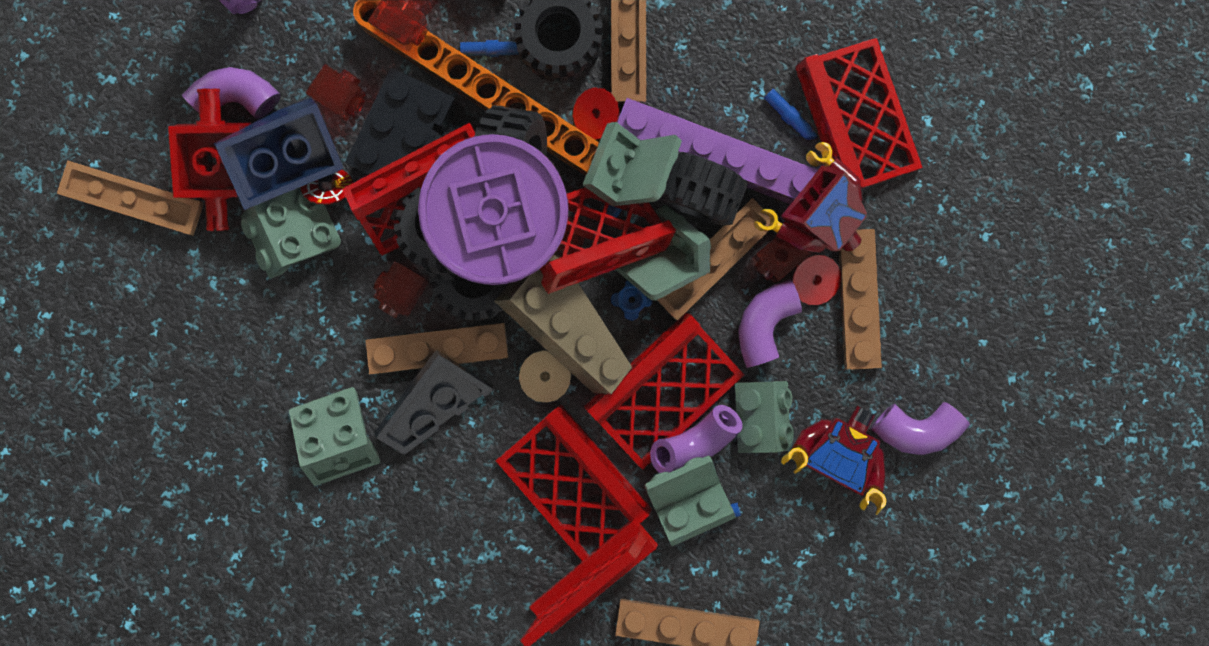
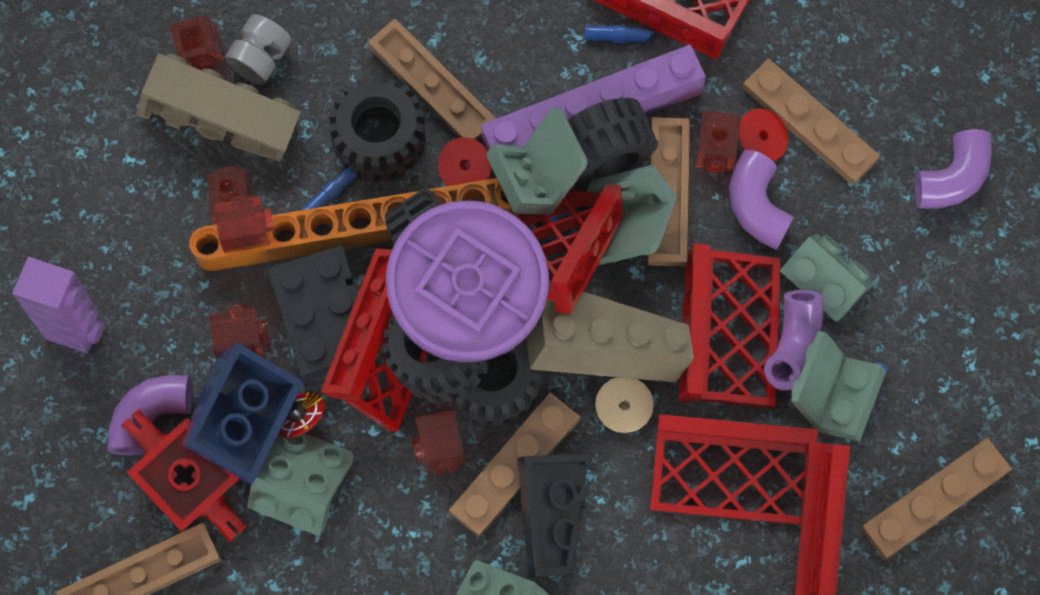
camera: 45 degrees left, 15 degrees down
blue plate [611,280,653,321] -> none
dark red torso [754,142,867,252] -> none
torso [781,406,886,515] -> none

